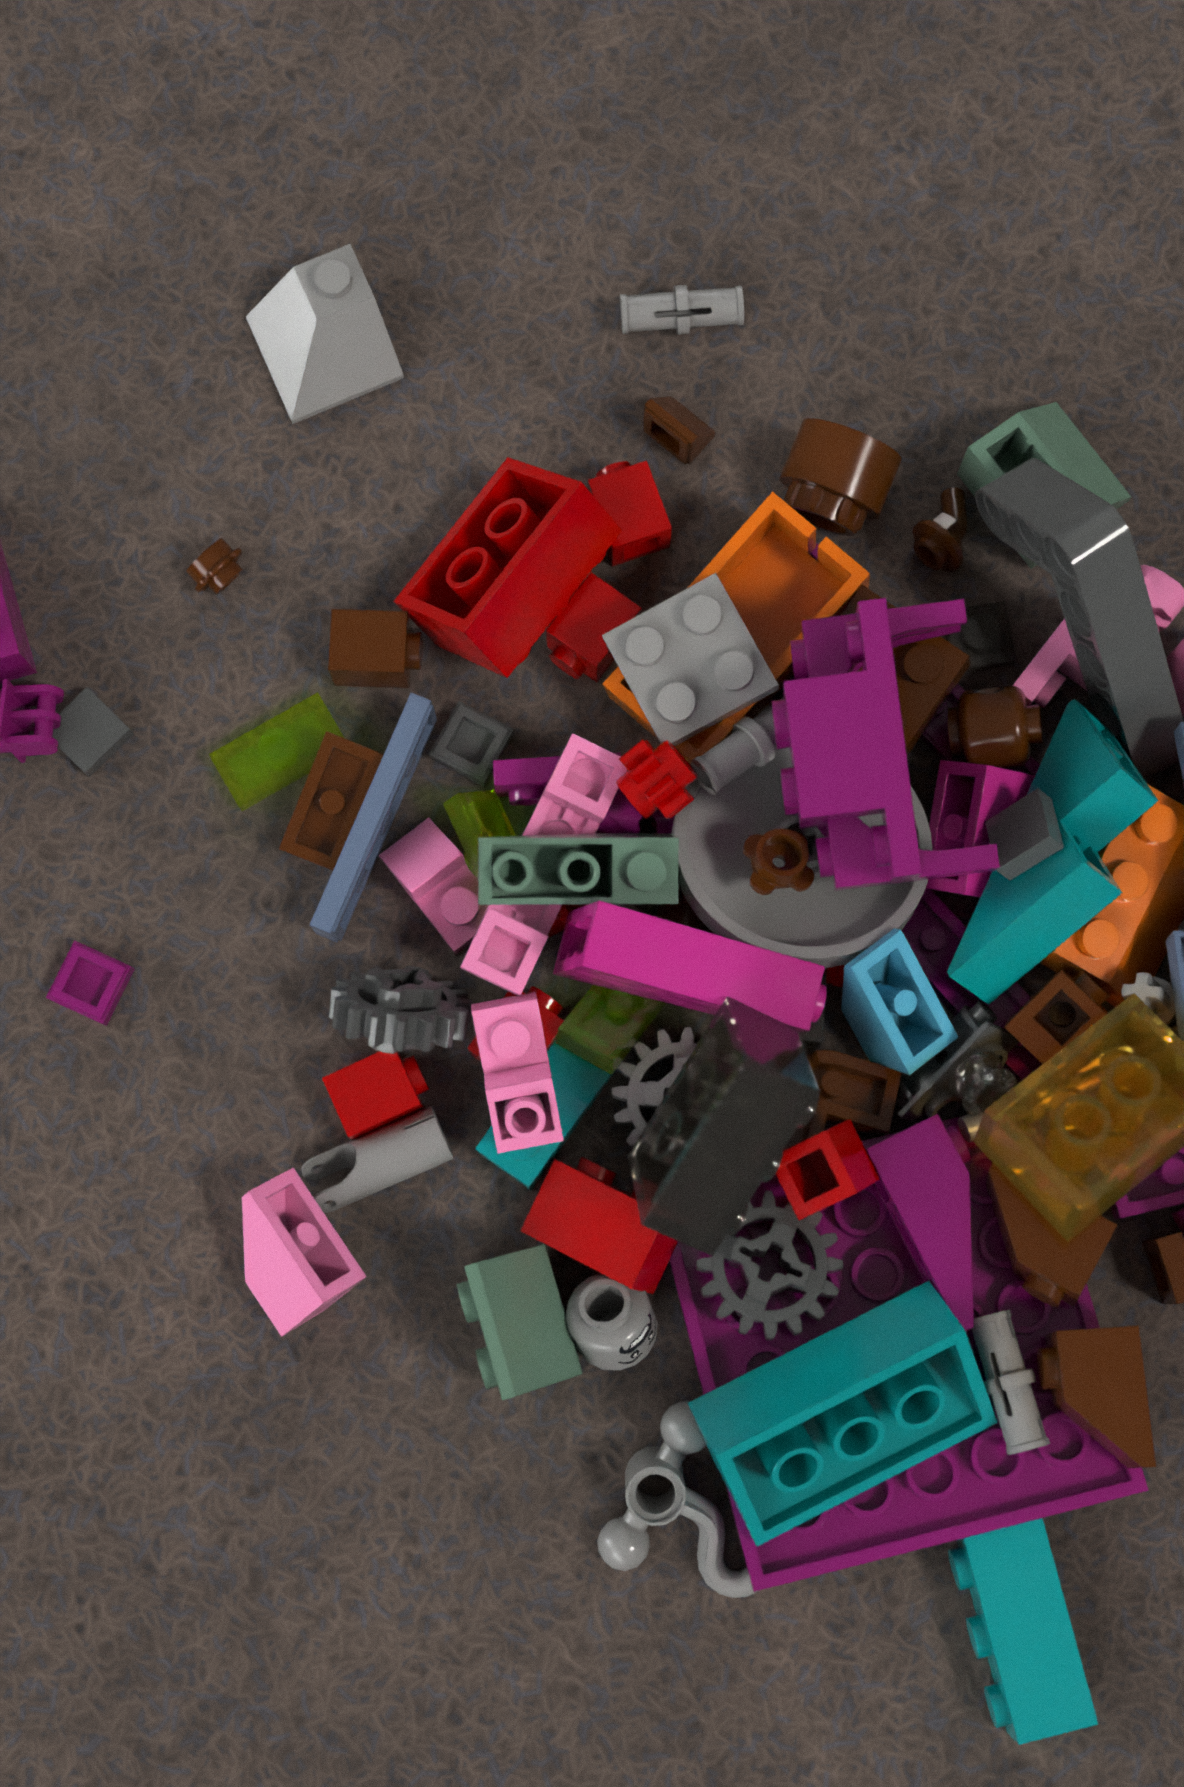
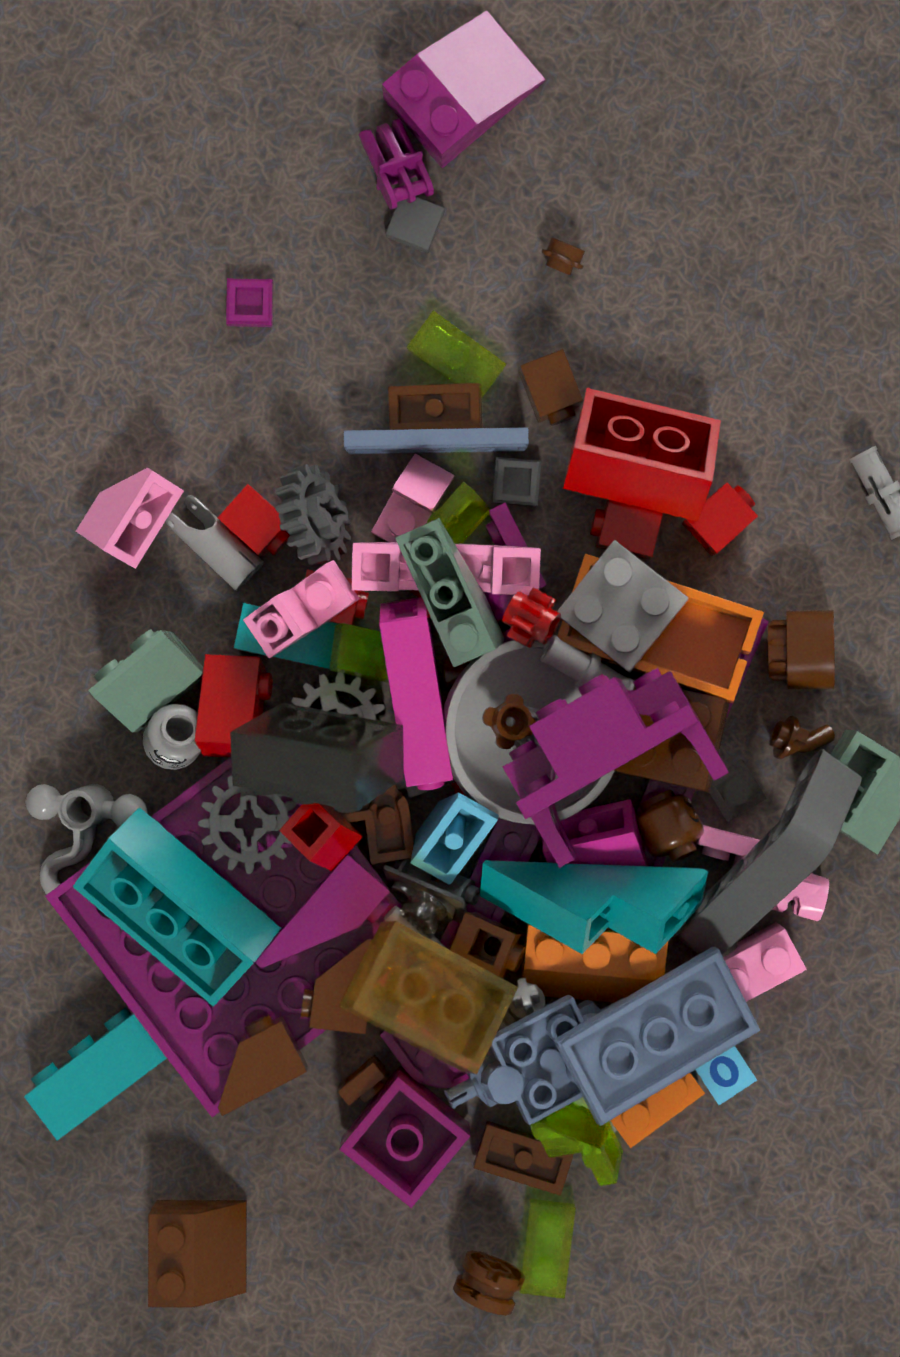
camera: 65 degrees right, 10 degrees up
light grey slope [246,244,404,424] -> none
reddish brown slope [643,396,716,465] -> none
light grey pin [971,1310,1050,1455] -> none
dark grey tile [985,788,1064,881] -> none

